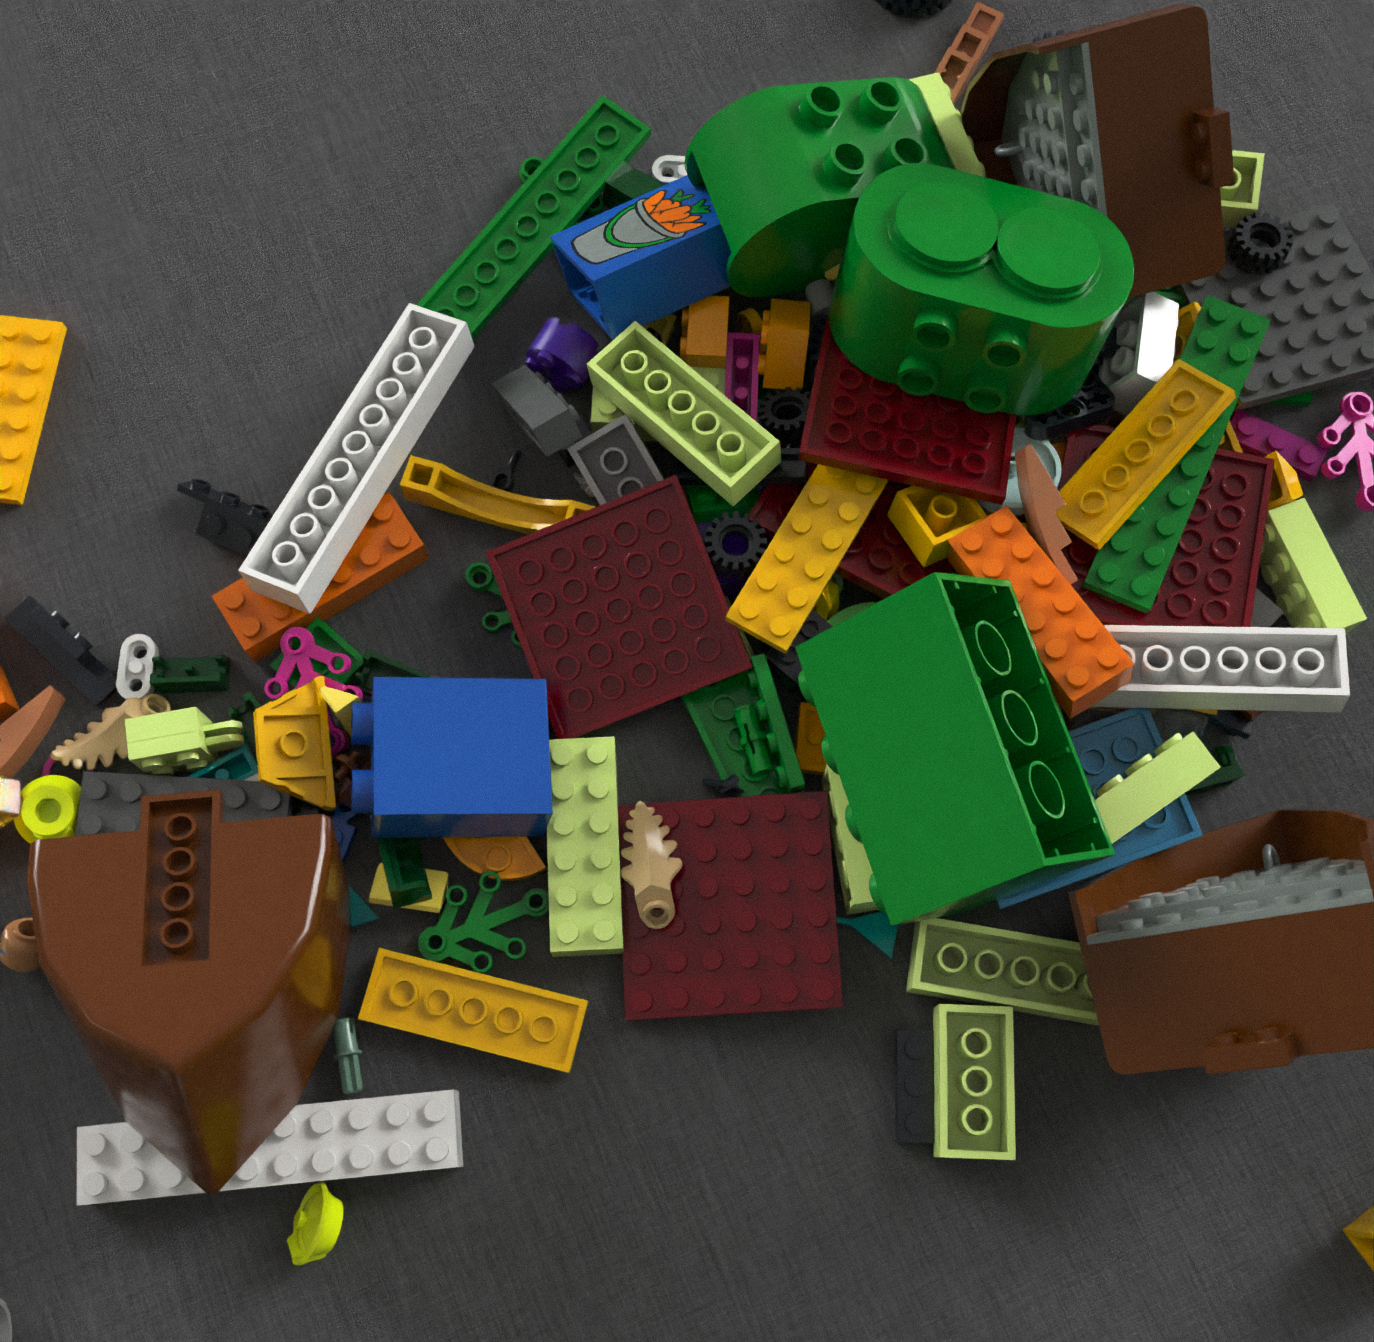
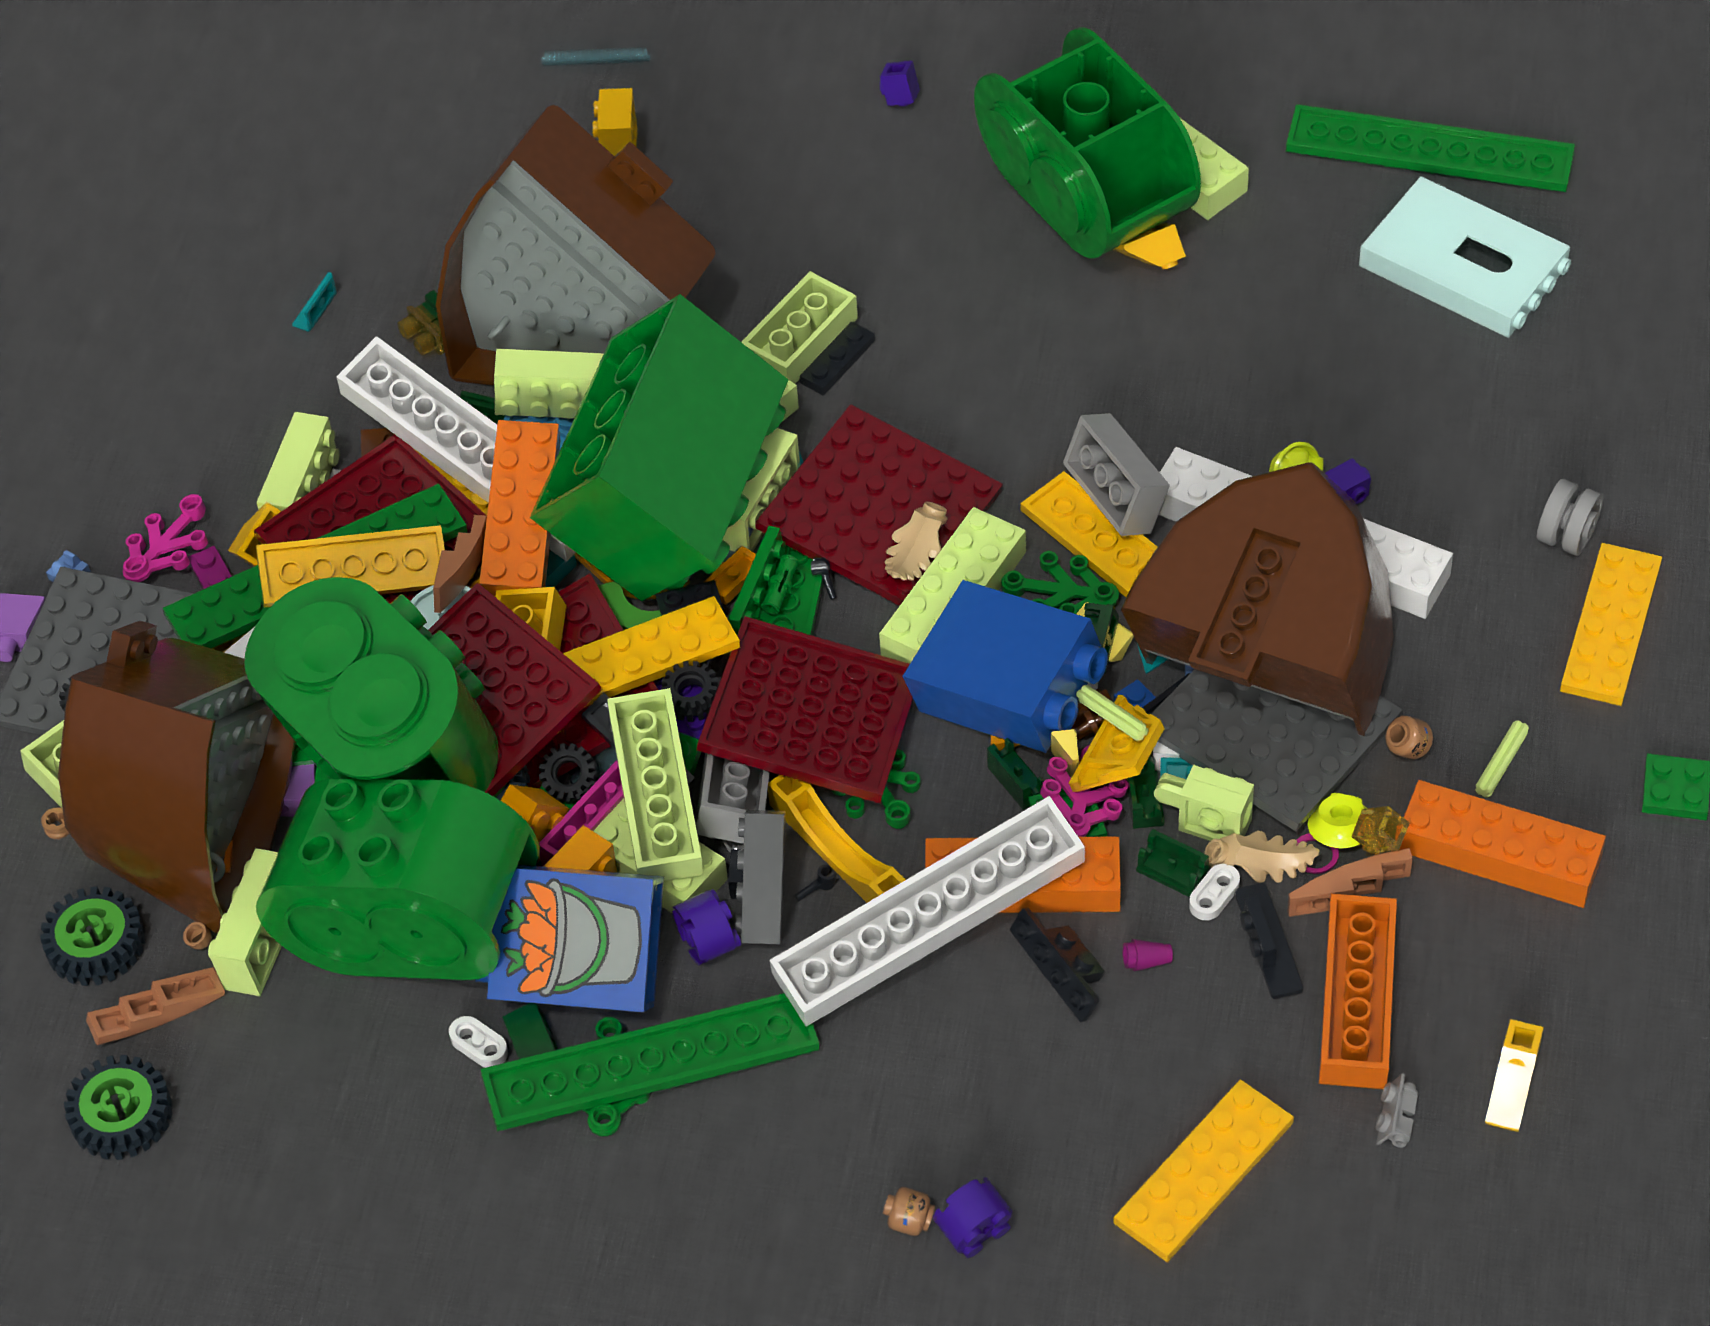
camera: 140 degrees left, 20 degrees down
none -> medium nougat head [882,1187,935,1236]
none -> dark purple brick [933,1177,1013,1258]
none -> light grey brick [1063,413,1170,536]
none -> yellowish green axle [1076,685,1148,741]
none -> magenta cone [1122,939,1173,972]
none -> dark purple brick [1325,458,1371,504]

